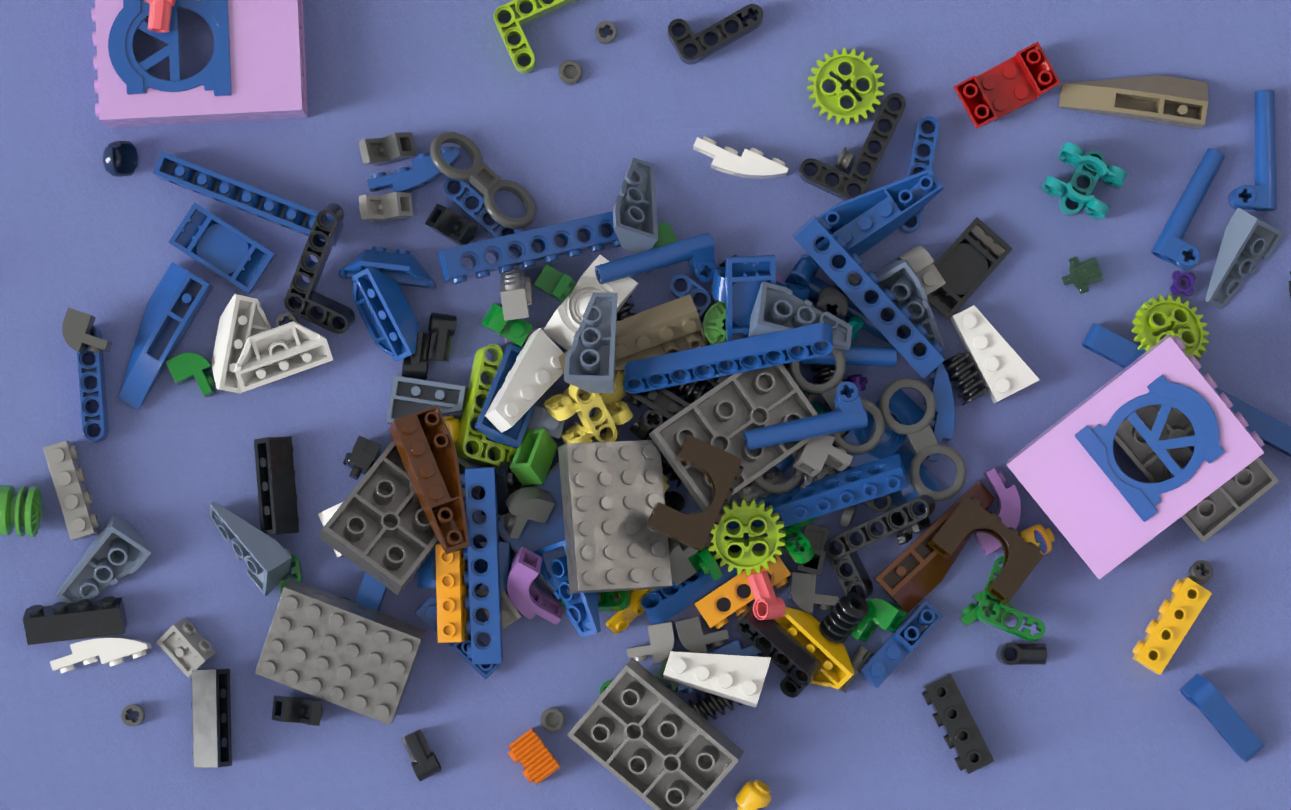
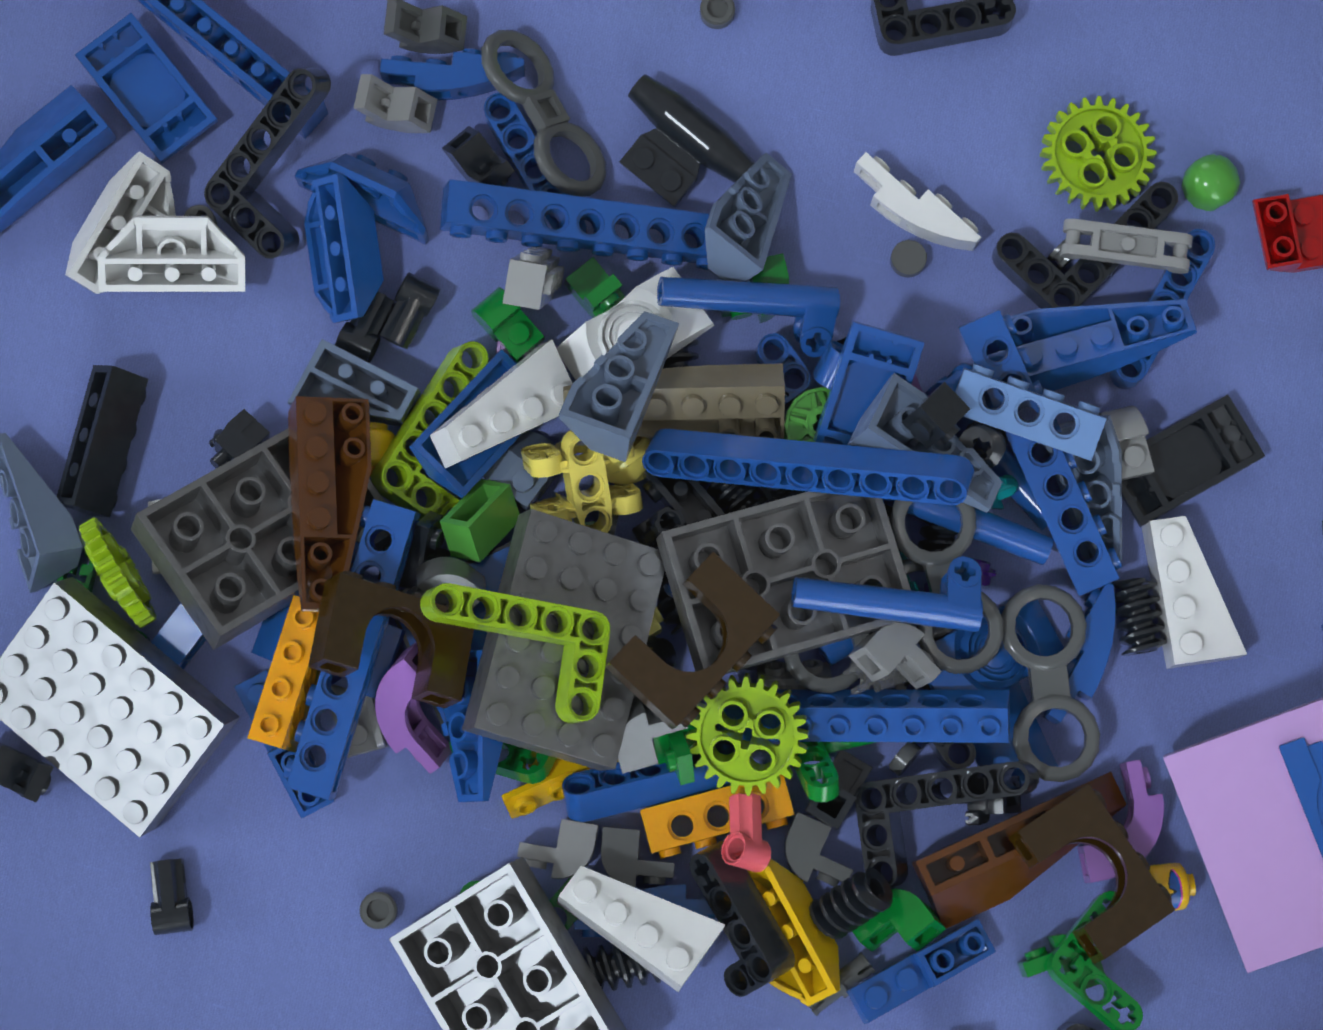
camera: 15 degrees right, 5 degrees down
green brick [165,353,216,398] -> none
orange brick [507,728,561,785] -> none
none -> lime gear [79,517,157,628]
none -> dark brown arch [308,571,474,708]
none -> lime beam [420,583,610,723]
none -> black plate [619,74,755,207]
none -> dark grey tile [890,240,927,278]
none -> black brick [902,382,970,449]
none -> medium blue brick [955,364,1107,461]
none -> light grey plate [1060,219,1193,274]
none -> bright green hair [1181,154,1241,211]

